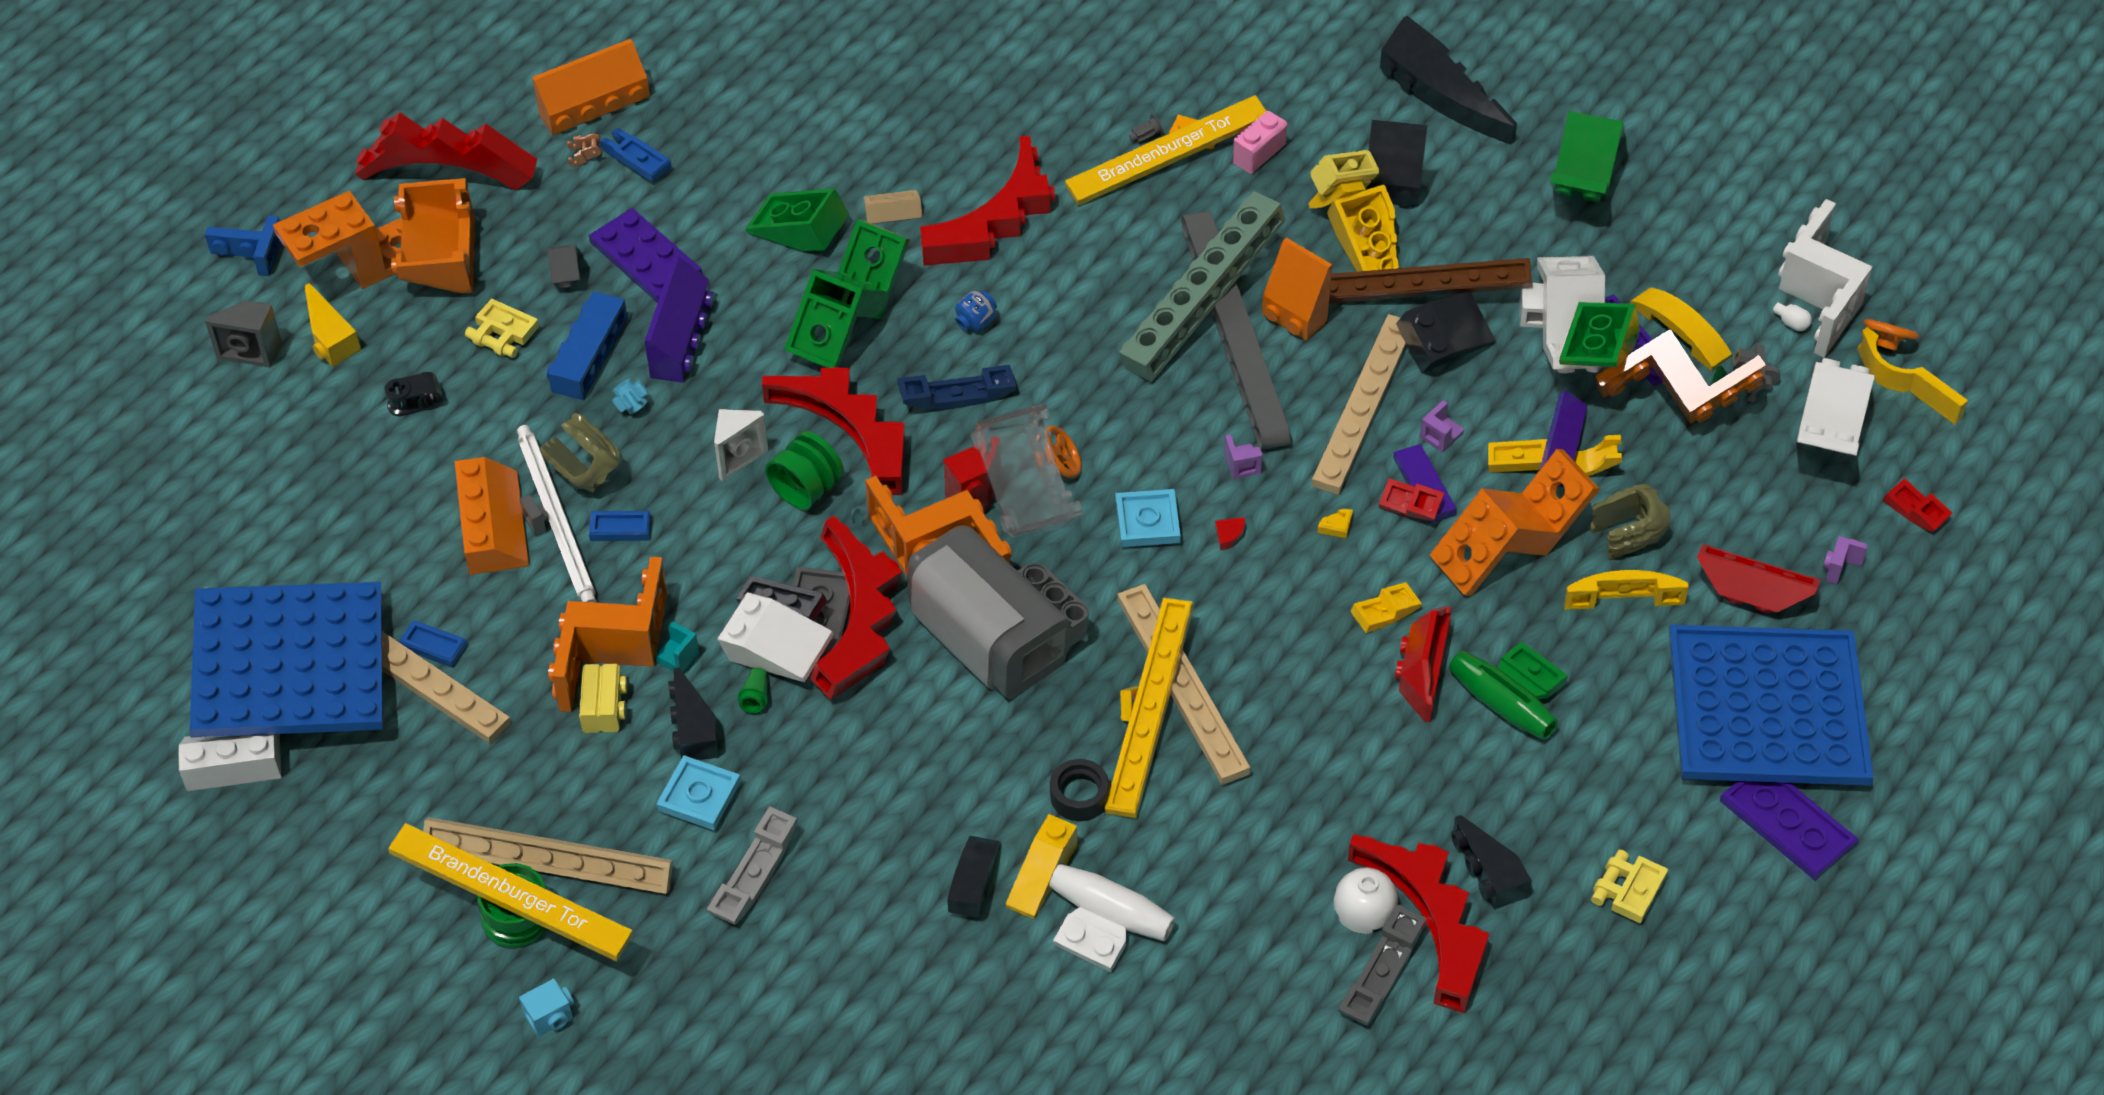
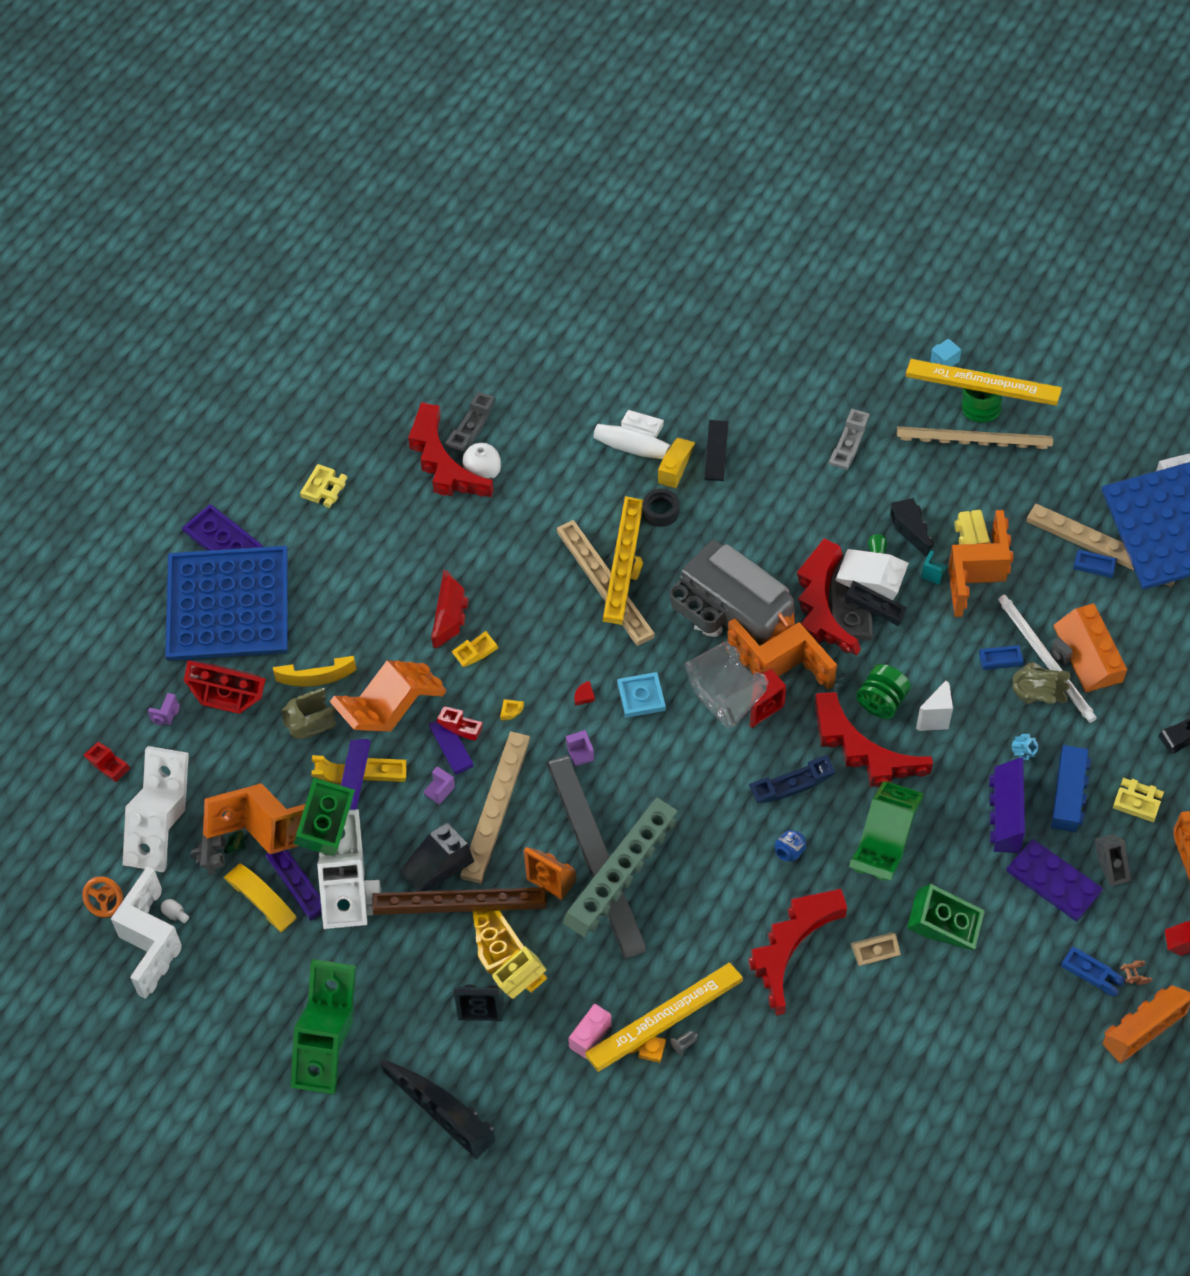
camera: 175 degrees right, 5 degrees up
medium azure plate [656,755,741,830] -> none
orange piece [1040,425,1082,479] -> none
green plate [1449,642,1568,740] -> none
black slope [1451,815,1532,910] -> none
yellow piece [1857,327,1968,425] -> none

